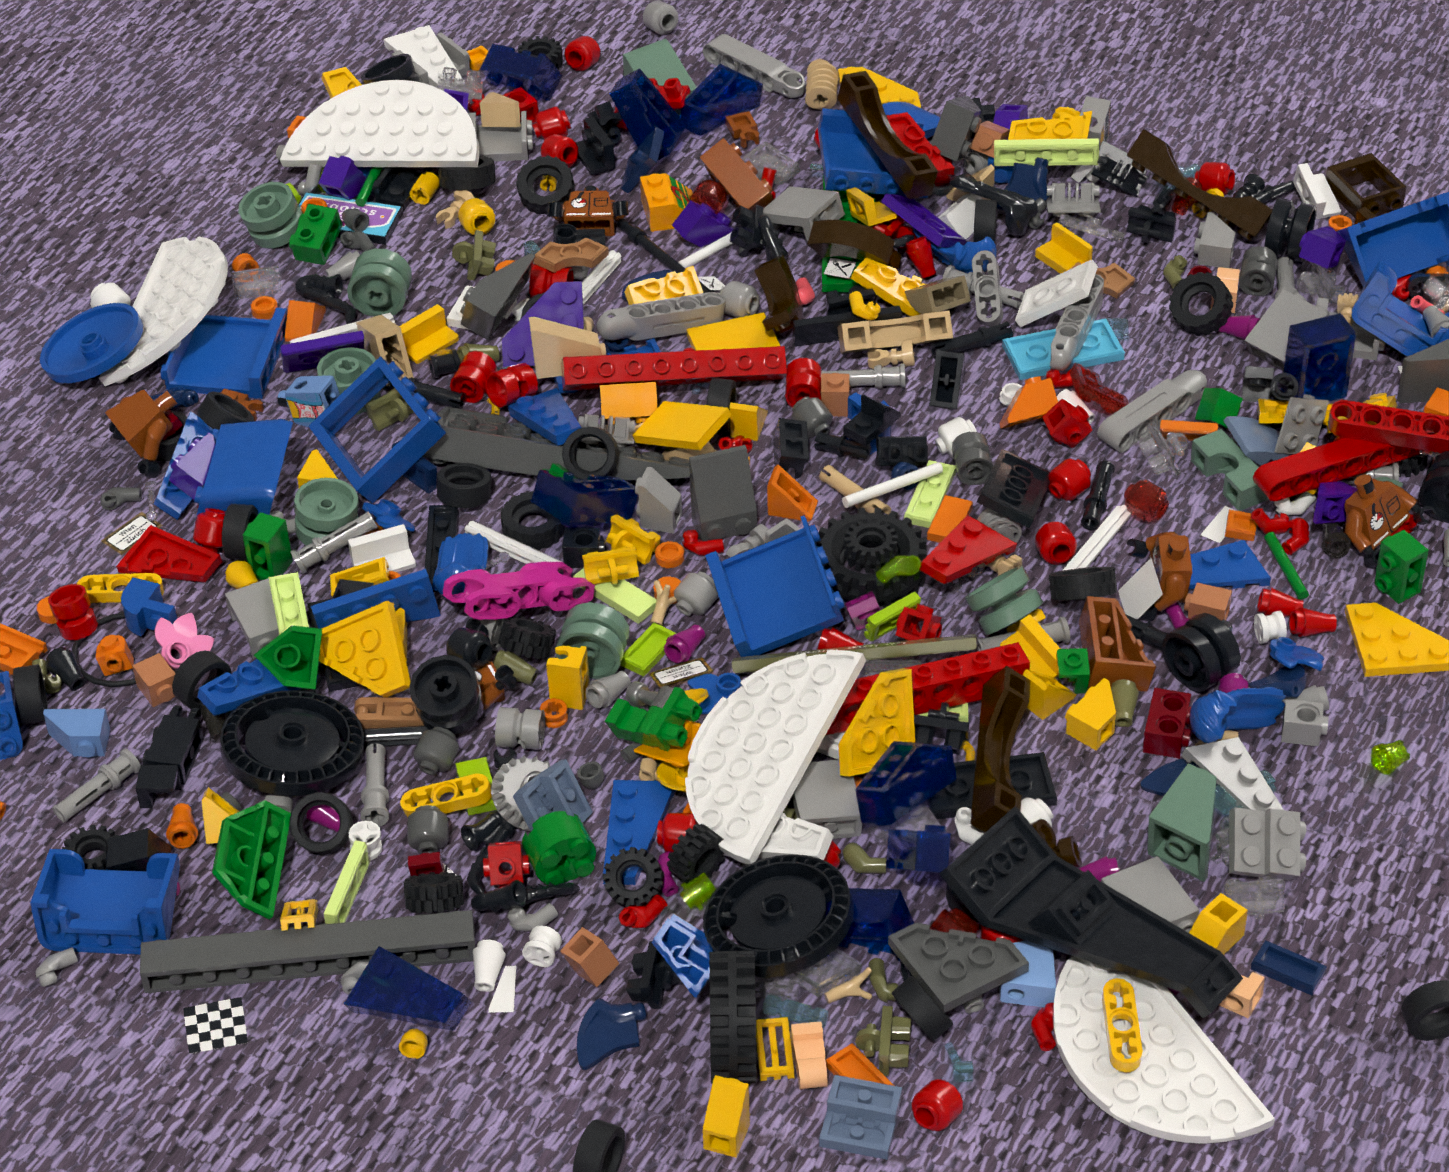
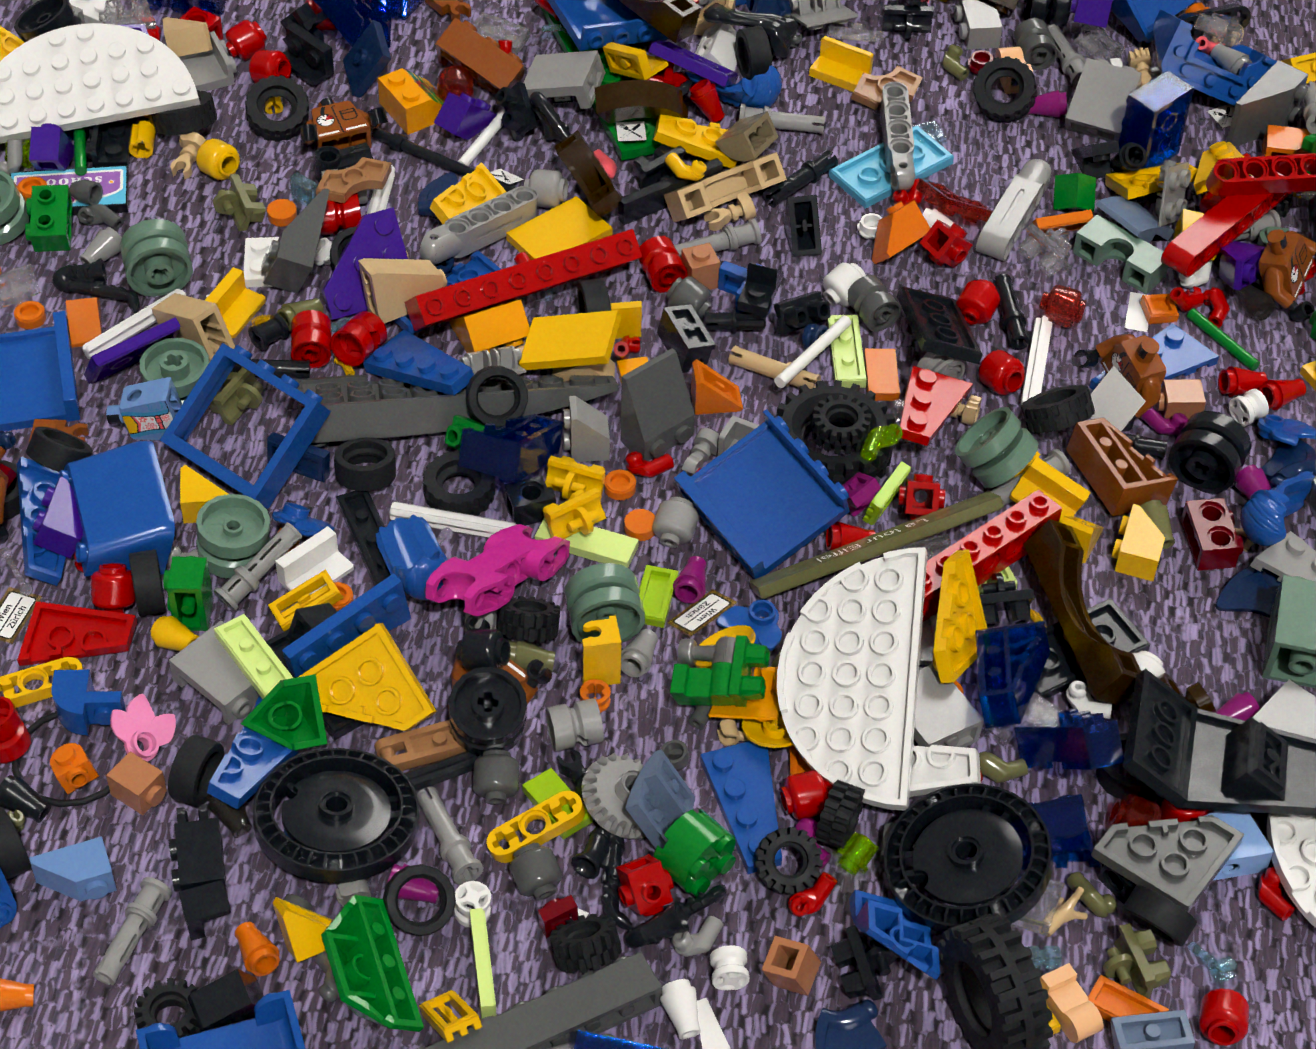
camera: 25 degrees left, 5 degrees up
tan bar [650,580,677,626] -> none
light grey beam [972,250,1003,327] -> none
white tile [1015,260,1098,327] -> none
green bracket [1056,648,1090,694] -> none

